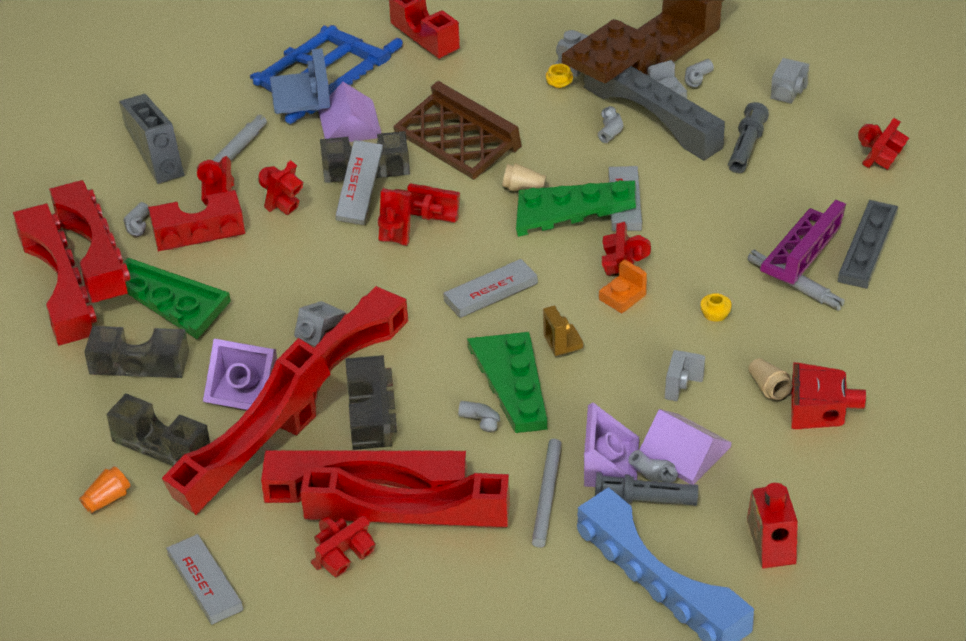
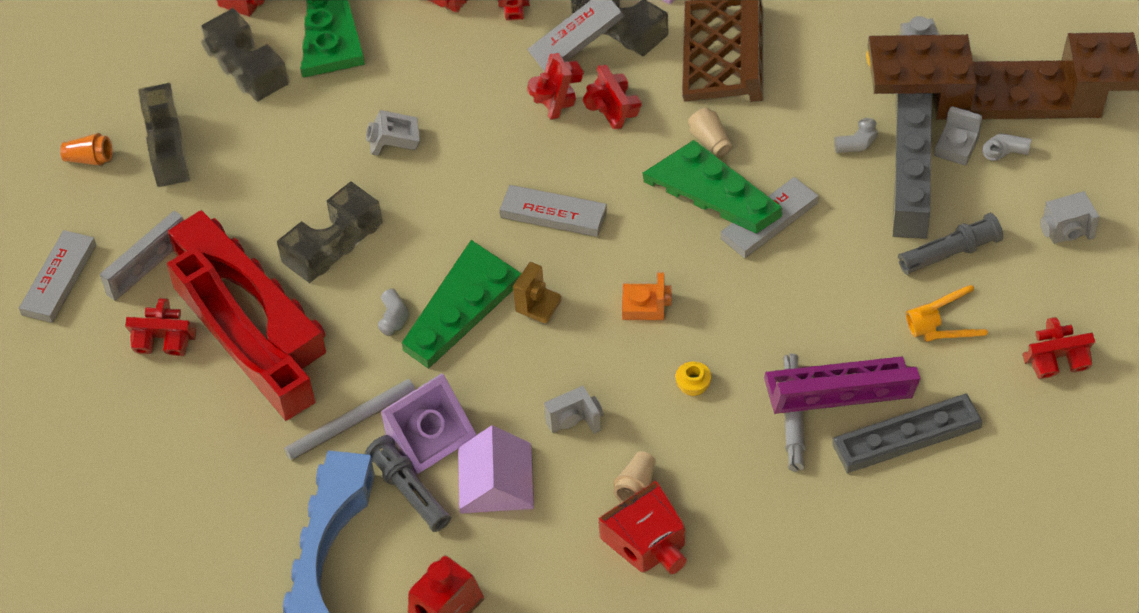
camera: 50 degrees right, 10 degrees up
red arch [161,338,331,515] -> none
lavender slope [203,339,277,410] -> none
red arch [280,286,408,436] -> none
red hips [602,221,651,276] -> none
light grey arm [628,450,678,483] -> none
none -> light grey tile [100,211,184,301]
none -> light orange plant [905,285,988,342]

